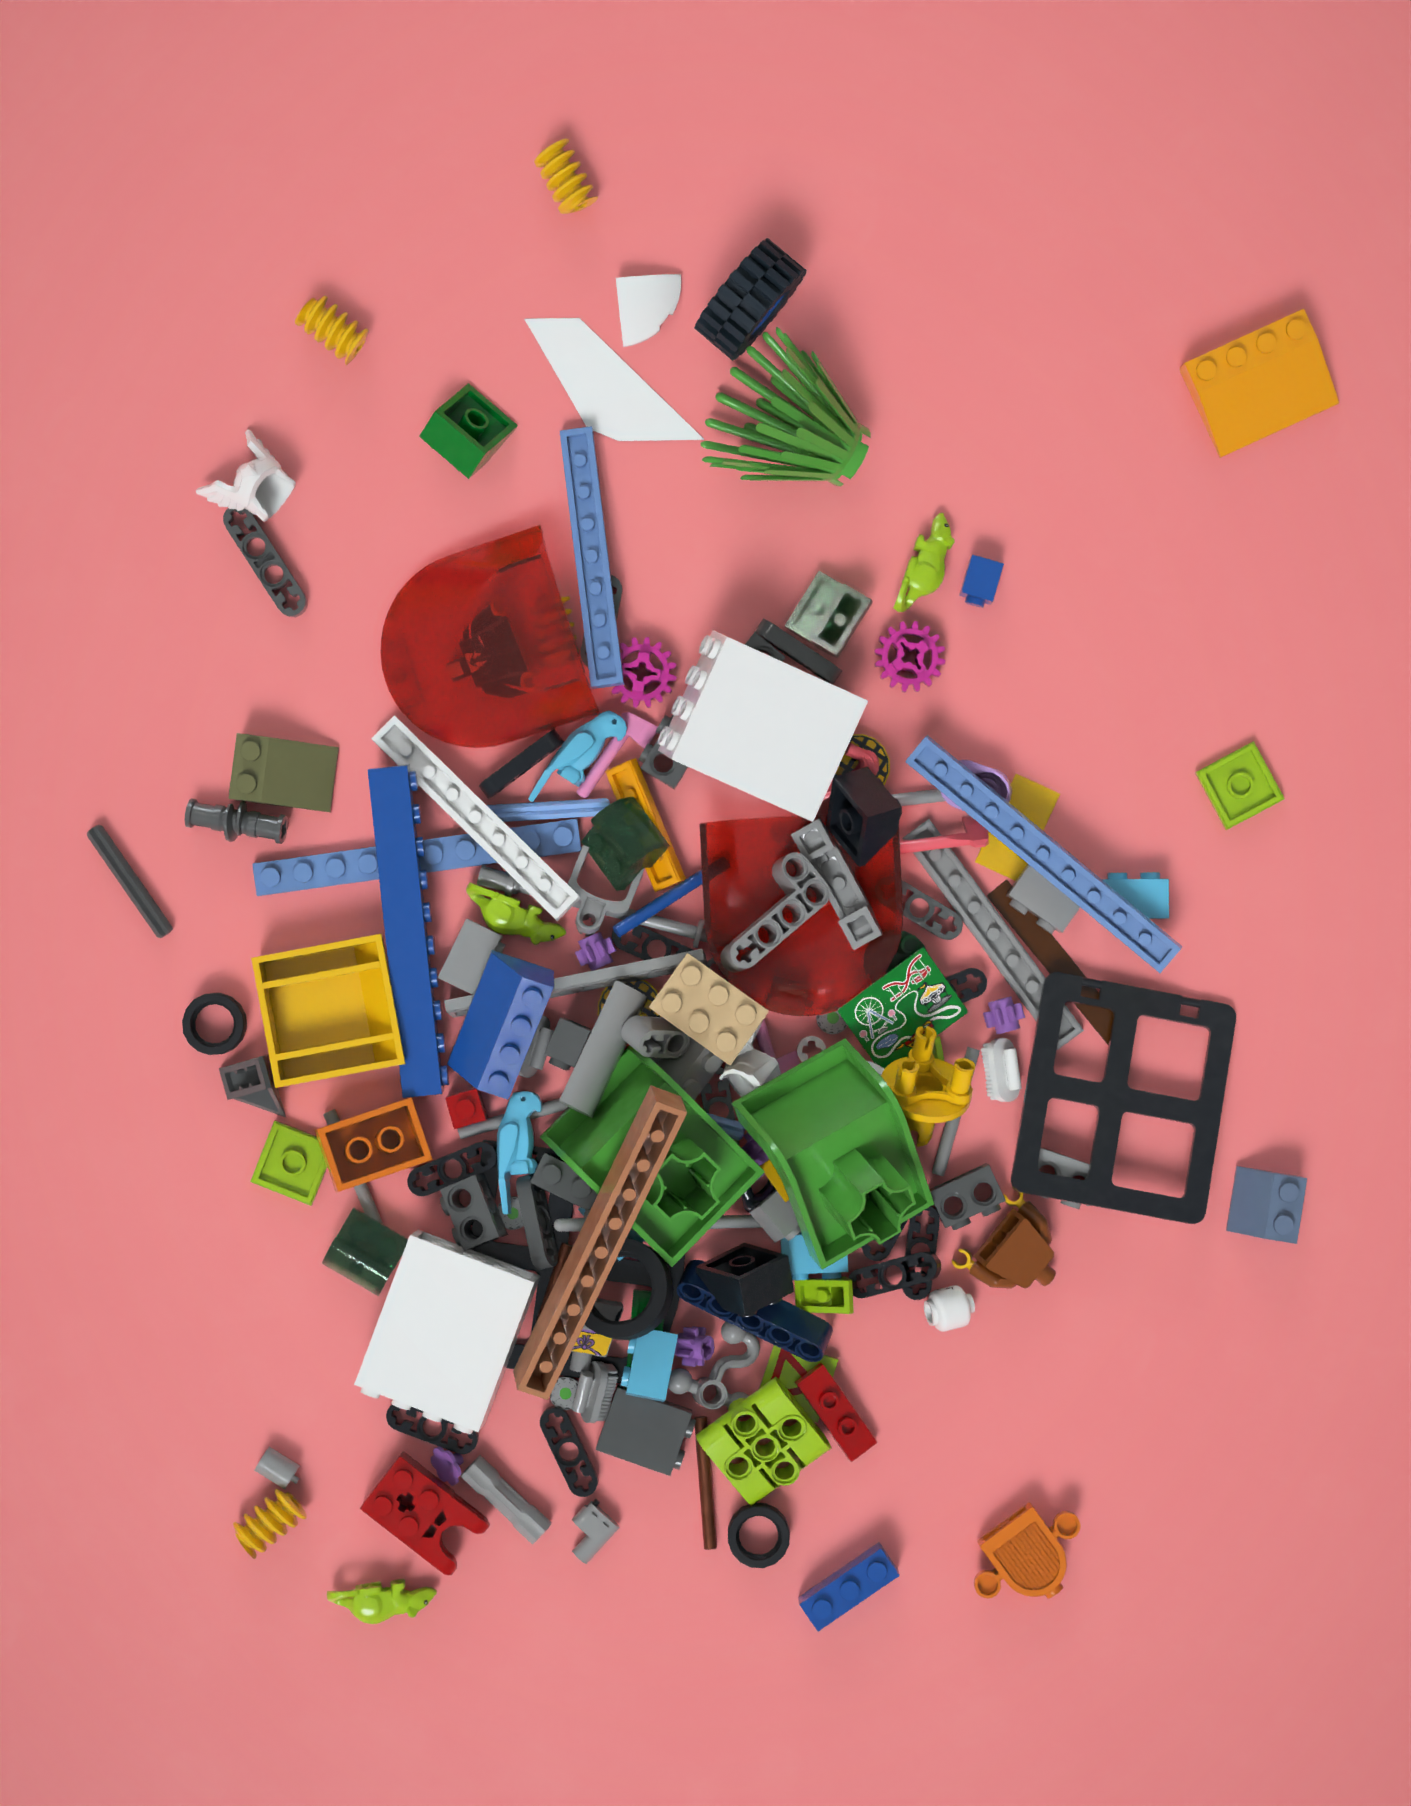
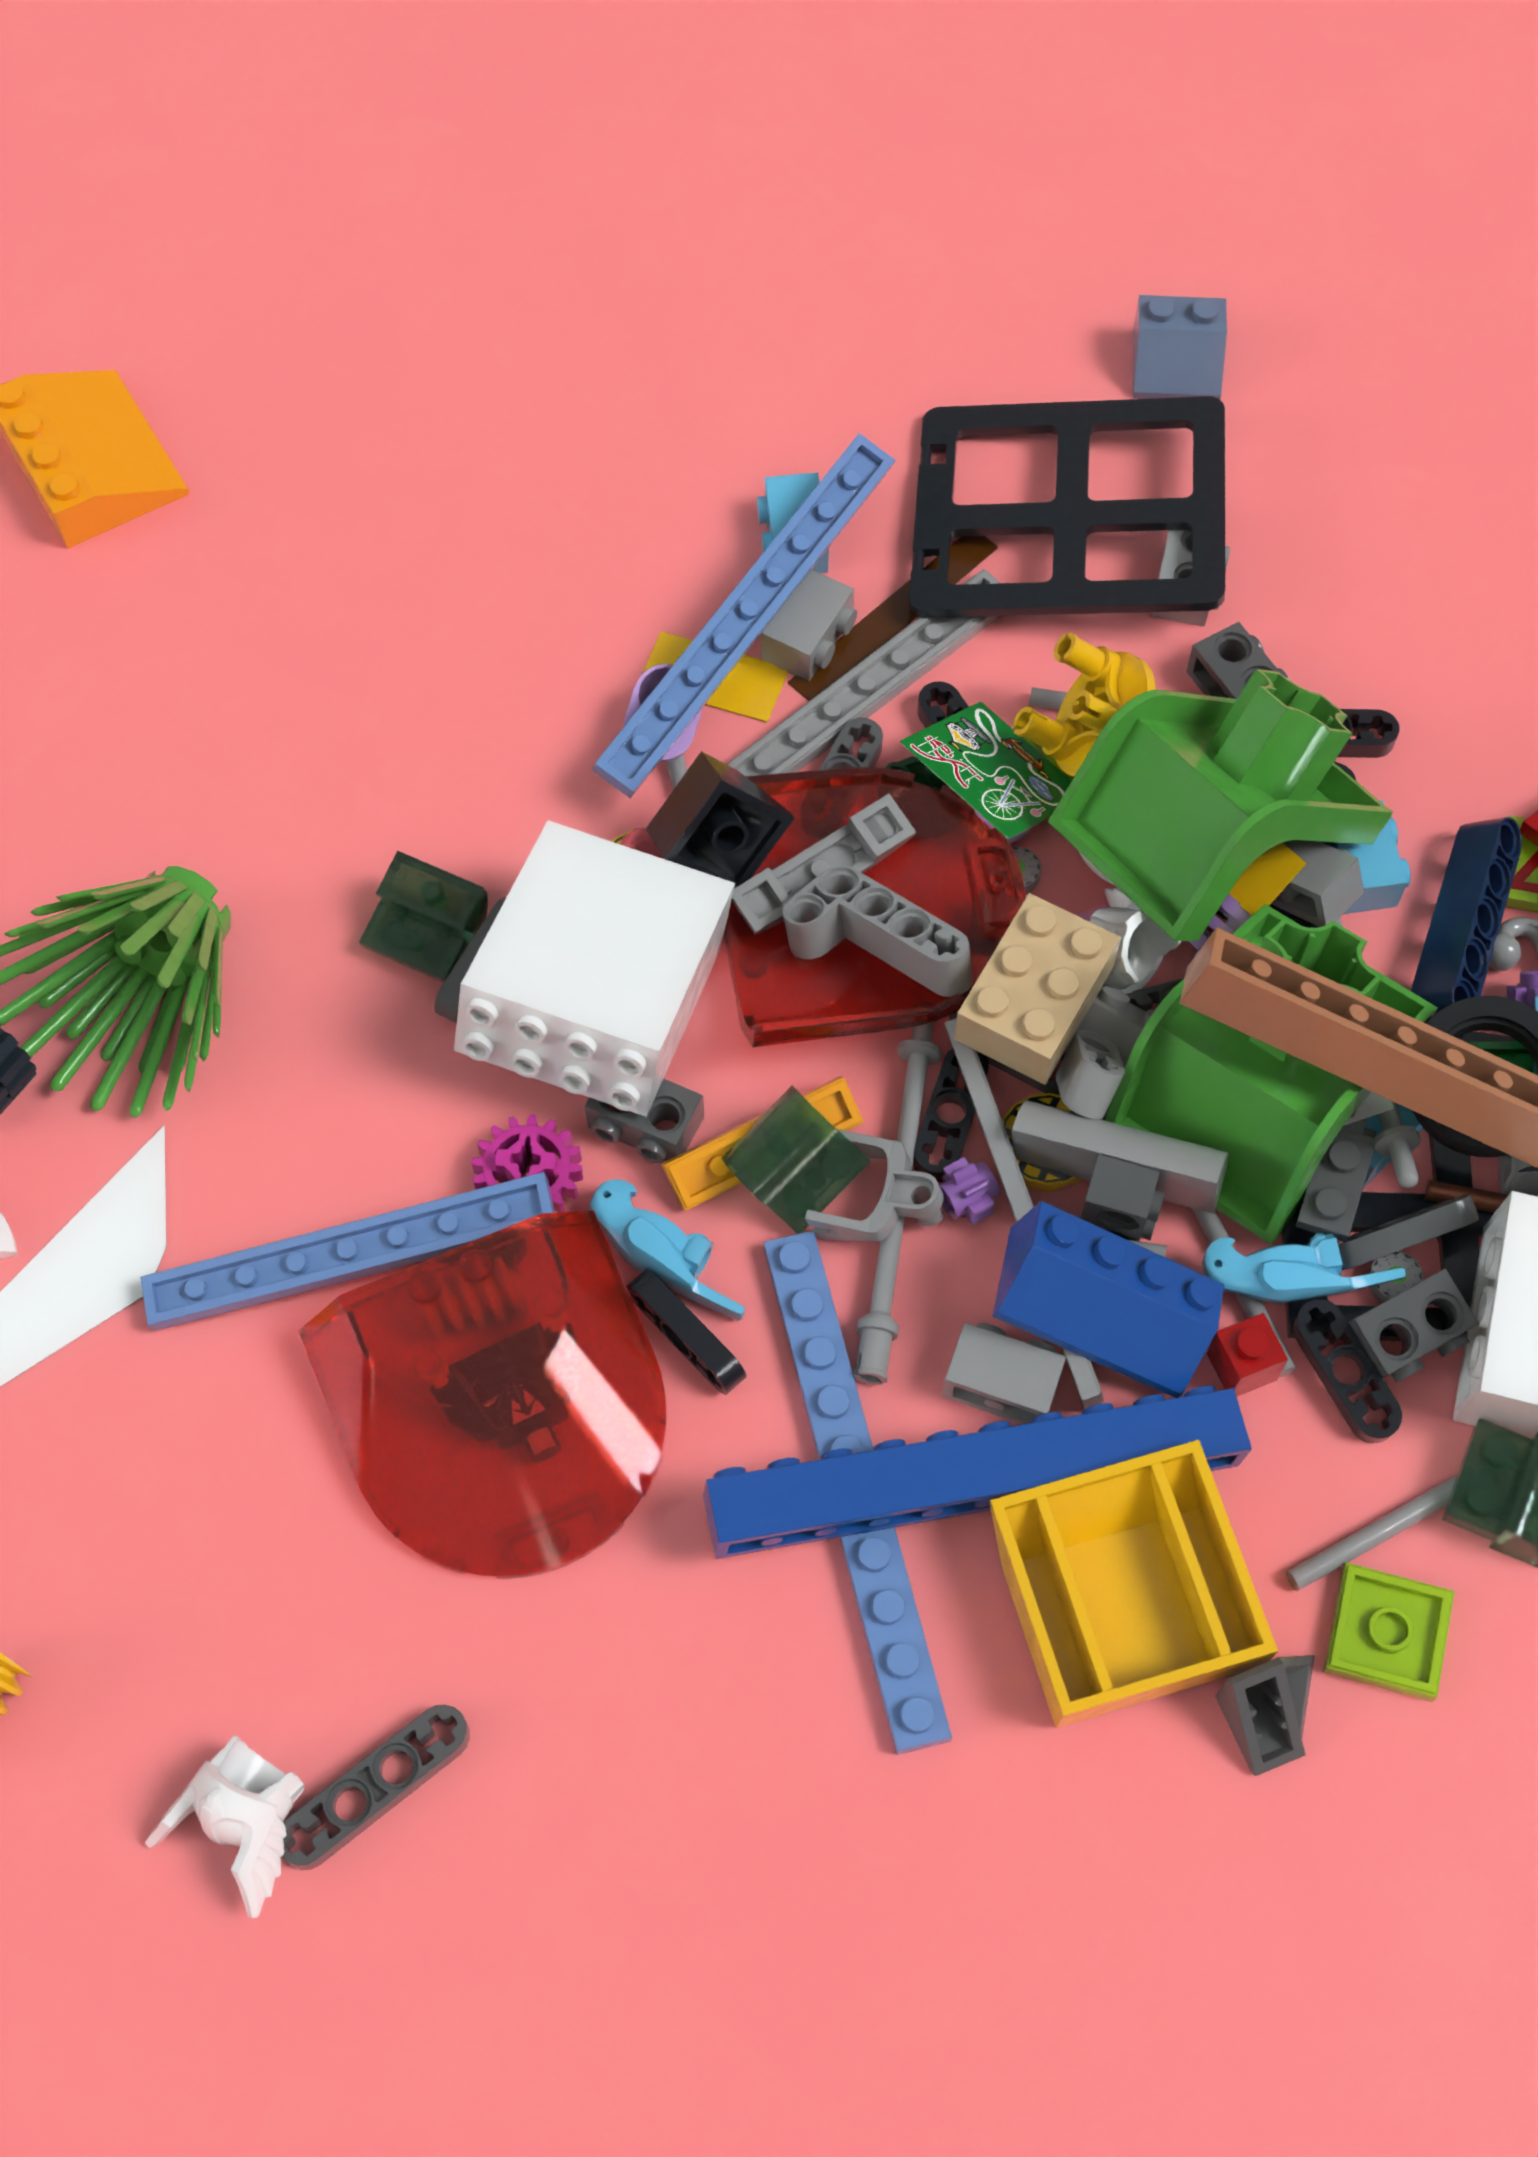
camera: 95 degrees left, 25 degrees down
dark grey axle [86,825,173,938] -> none
black tyre [182,993,247,1055] -> none
dark grey piece [184,798,288,844] -> none
olive slope [228,733,339,813] -> none
orange brick [315,1097,433,1193] -> none
white plate [371,715,580,921] -> none
green slope [419,383,518,479] -> none
lime animal [466,882,566,945] -> none
light blue axle [487,798,610,822] -> none
bright pink piece [576,712,658,798] -> none
blue bar [613,857,728,938] -> none
black slope [696,1243,794,1317] -> none
lime slope [794,1276,854,1314] -> none
white bush [797,1036,826,1062] -> none
black beam [848,1251,941,1298] -> none
dark pink gear [874,621,945,693] -> none
coral piece [891,816,989,855] -> none
lime animal [893,512,955,612] -> none
white head [924,1285,975,1332] -> none
dark orange torso [952,1186,1056,1289] -> none
blue brick [959,554,1004,608] -> none
white piece [981,1038,1022,1102] -> none
medium lavender gear [983,996,1025,1034] -> none
lime tile [1195,741,1285,830] -> none

